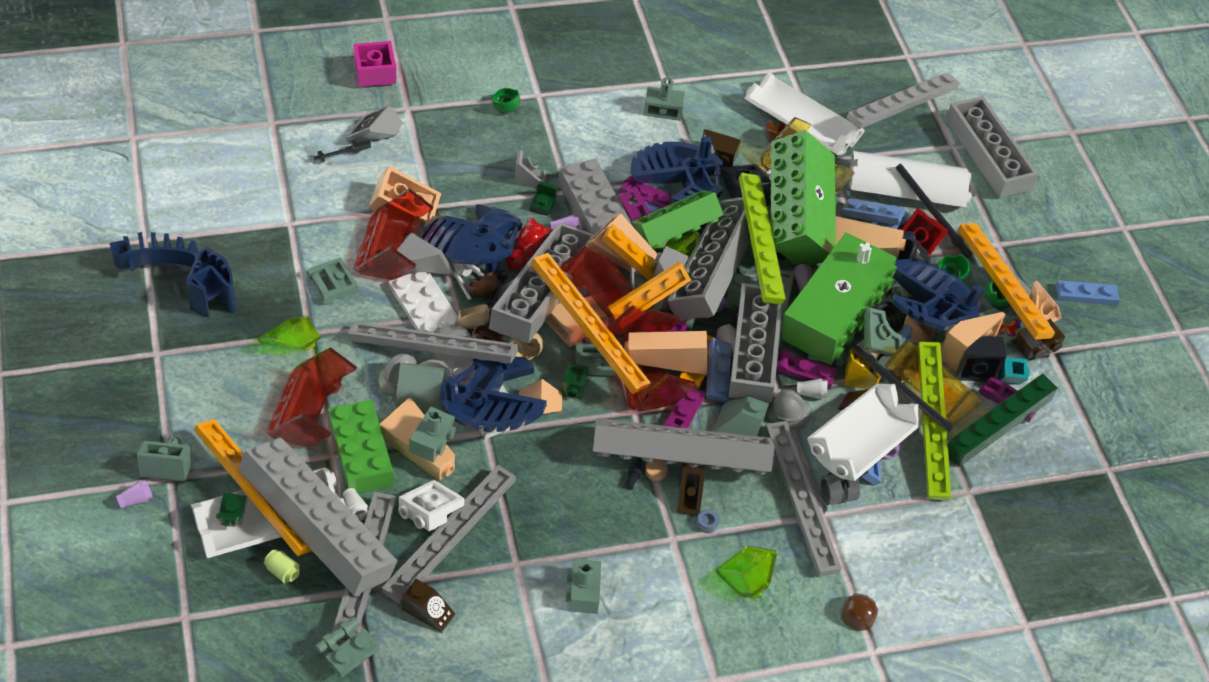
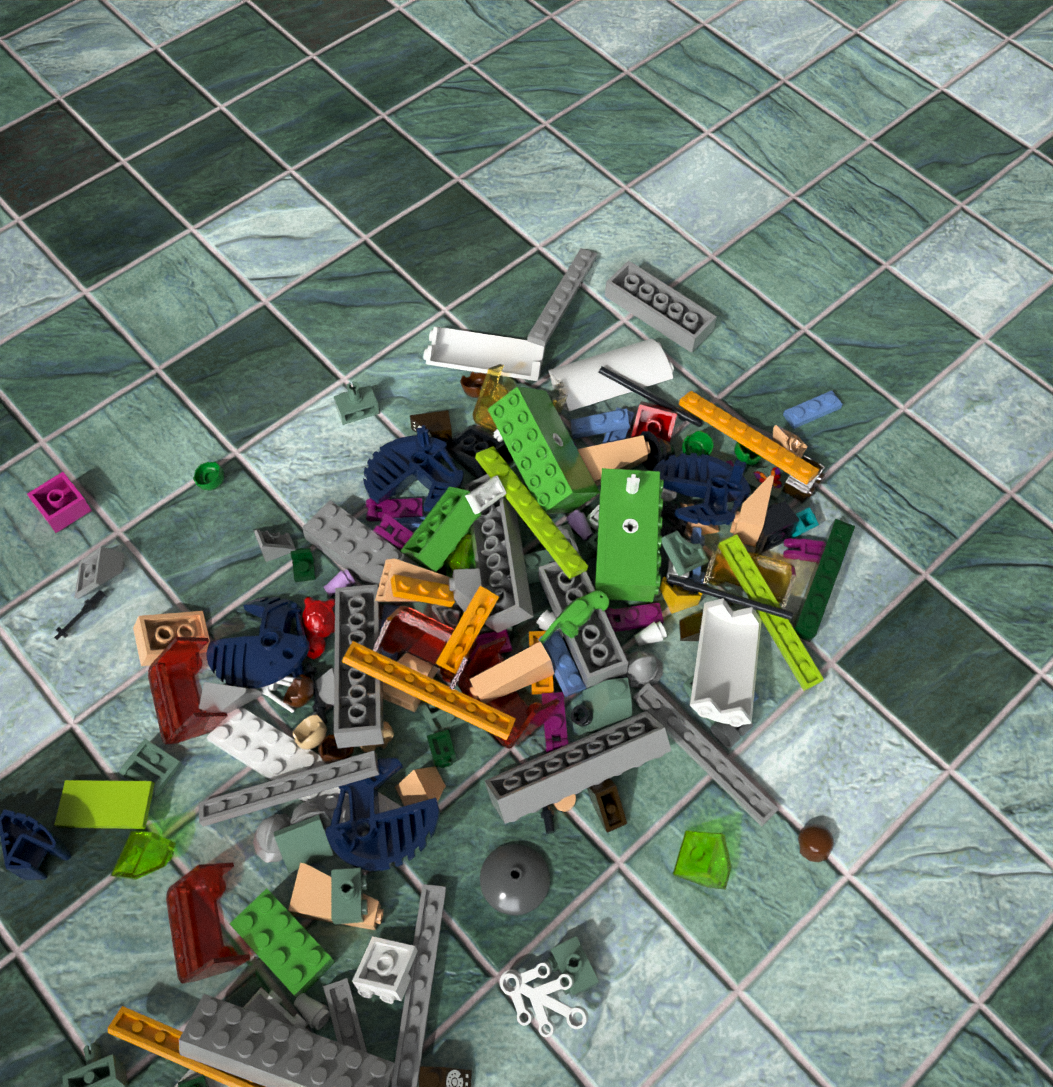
camera: 25 degrees left, 10 degrees up
sand blue tile [696,510,719,533] -> none
none -> lime tile [54,780,155,829]
none -> white plate [465,476,507,514]
none -> dark grey dish [480,844,550,916]
none -> white plant [500,962,588,1037]
none -> bright green animal [539,590,609,645]
none -> black bush [571,705,593,727]

